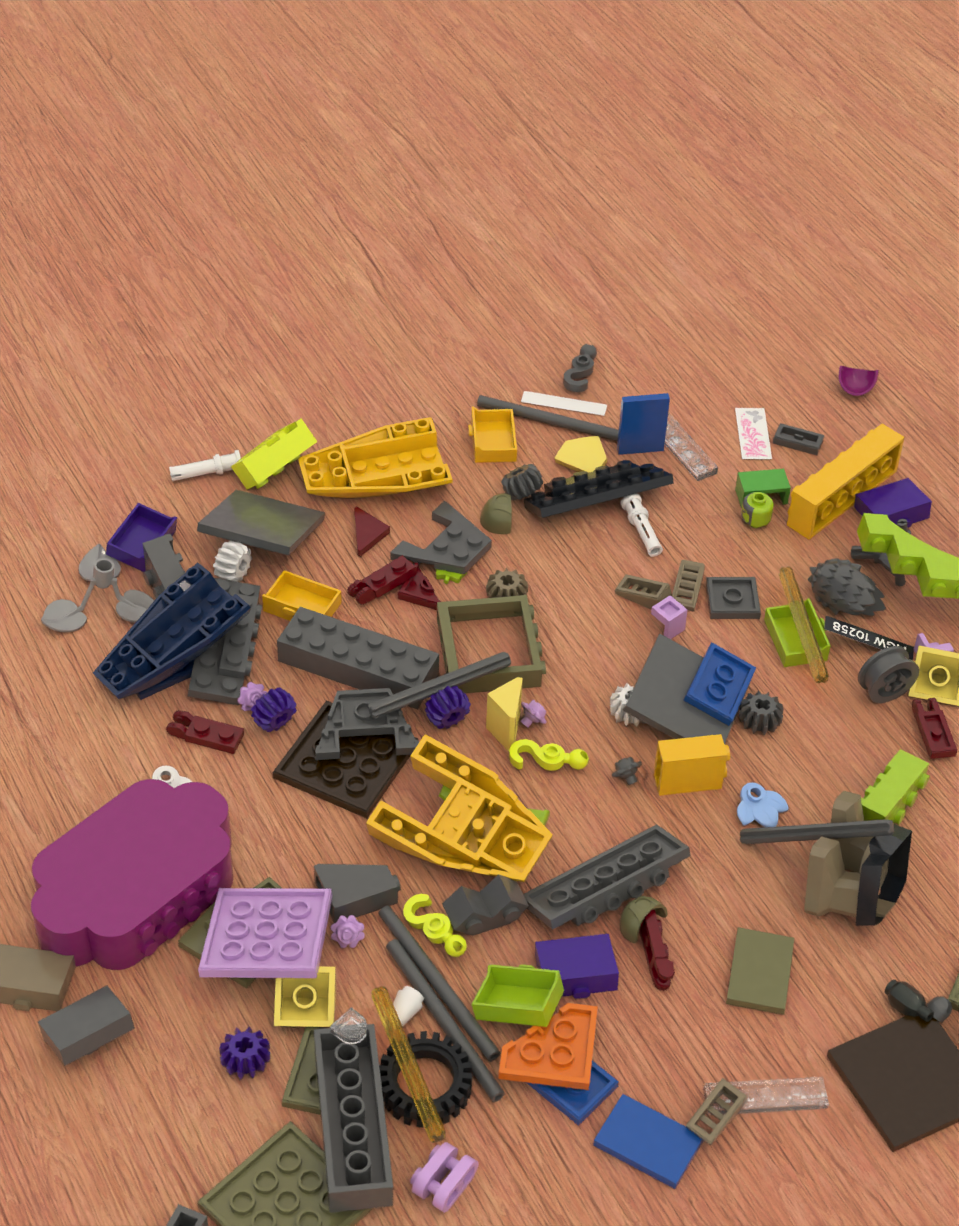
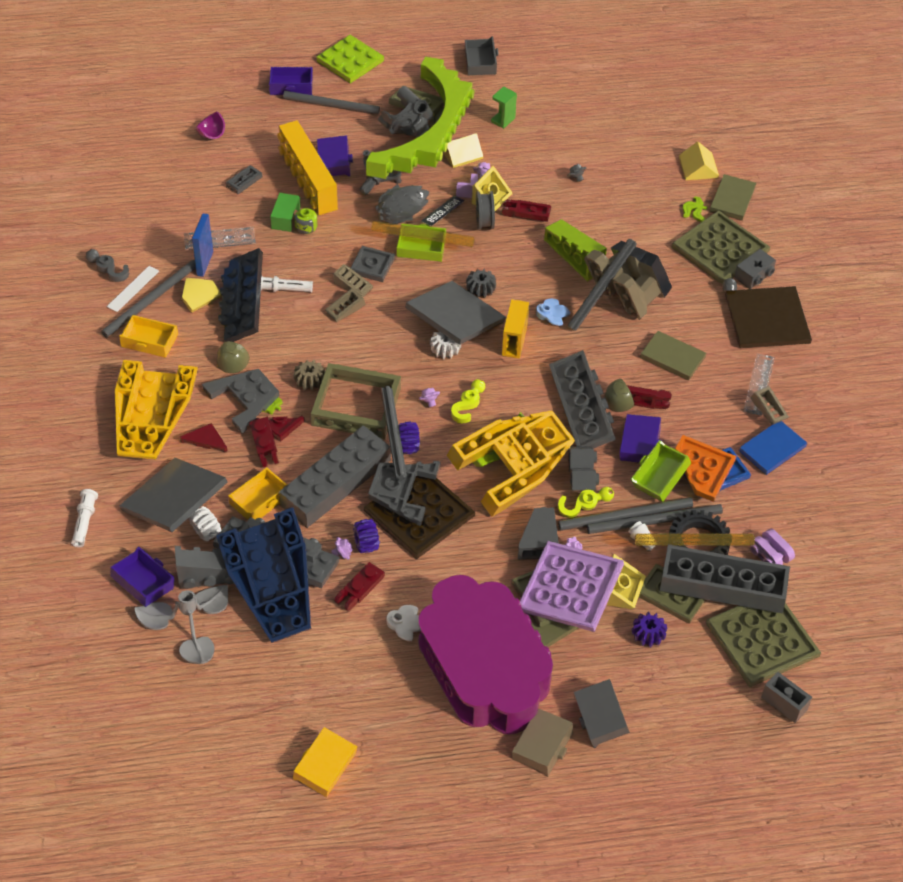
camera: 70 degrees left, 5 degrees up
neon yellow wedge [231,418,317,490] -> none
clear tile [330,1007,367,1044] -> none
light yellow slope [486,677,523,751] -> none
dark grey gear [501,464,544,500] -> none
dark grey plant [612,757,642,785] -> none
lavender panel [651,596,687,639] -> none
blue tile [683,642,756,726] -> none
white sticker [735,408,772,459] -> none
pearl dark grey plant [884,979,934,1022] -> none

